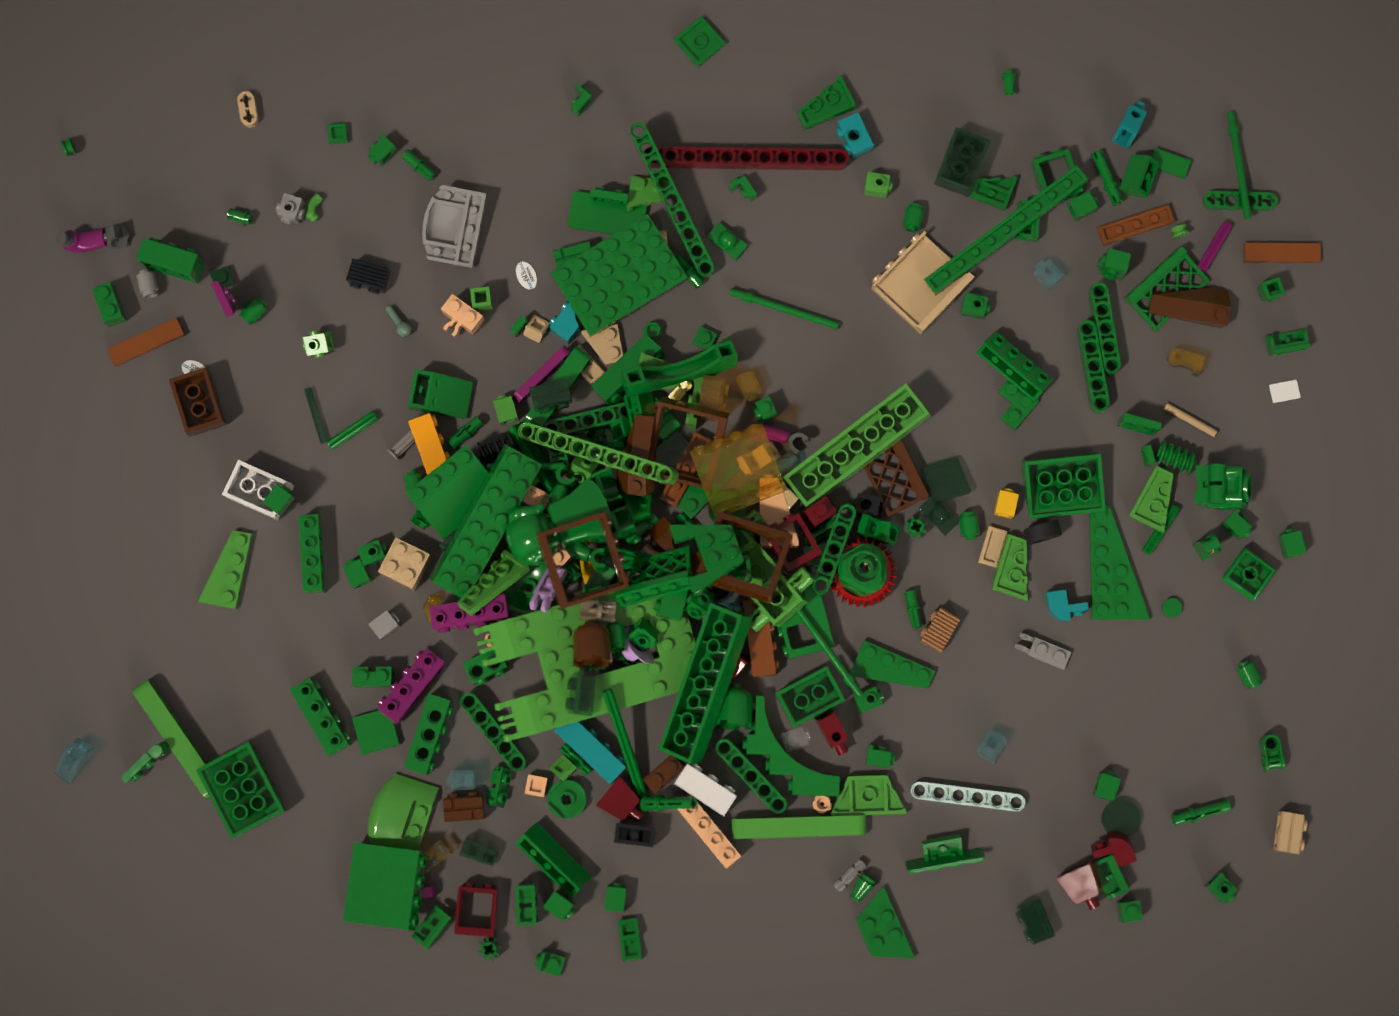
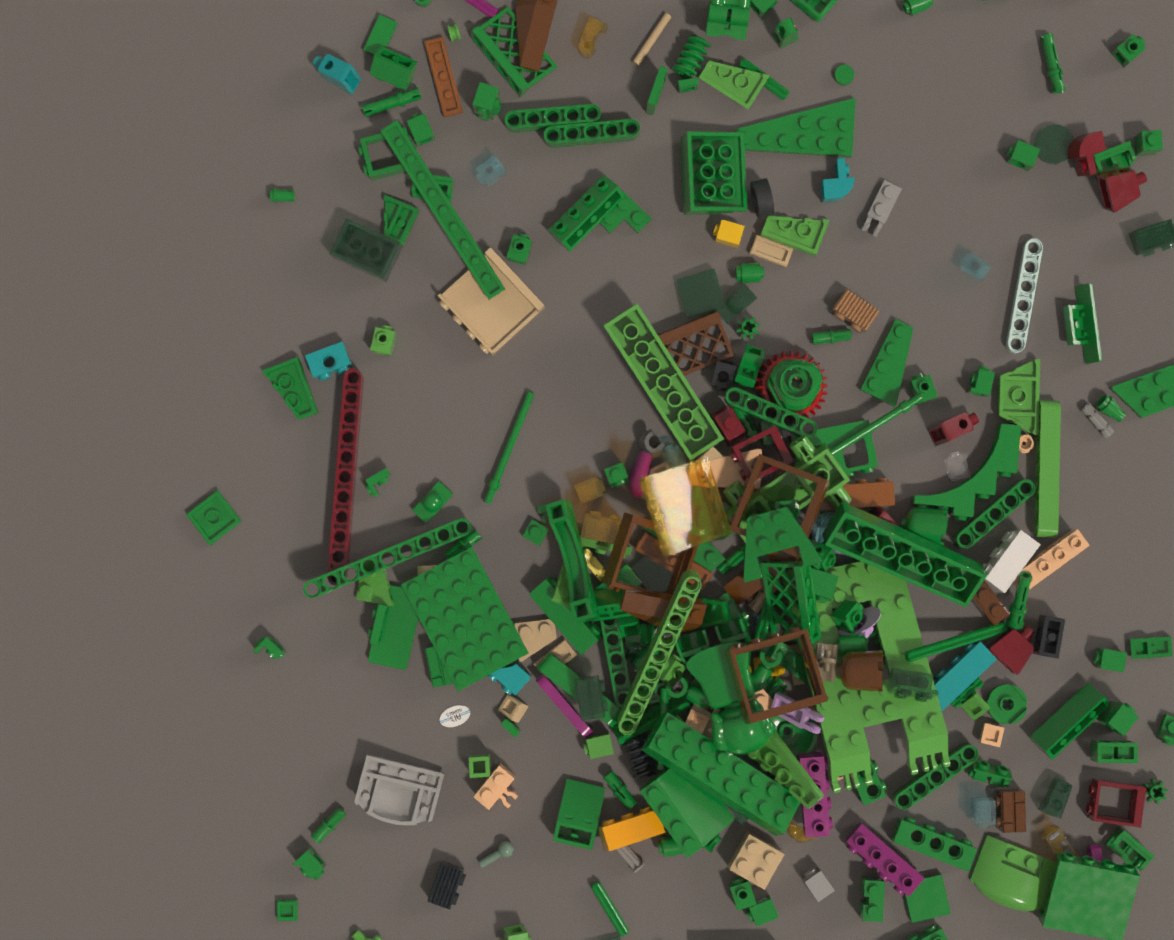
camera: 90 degrees left, 5 degrees up
green plate [643,321,662,341] -> none
green brick [775,666,845,728] -> none
green brick [902,203,924,233] -> none

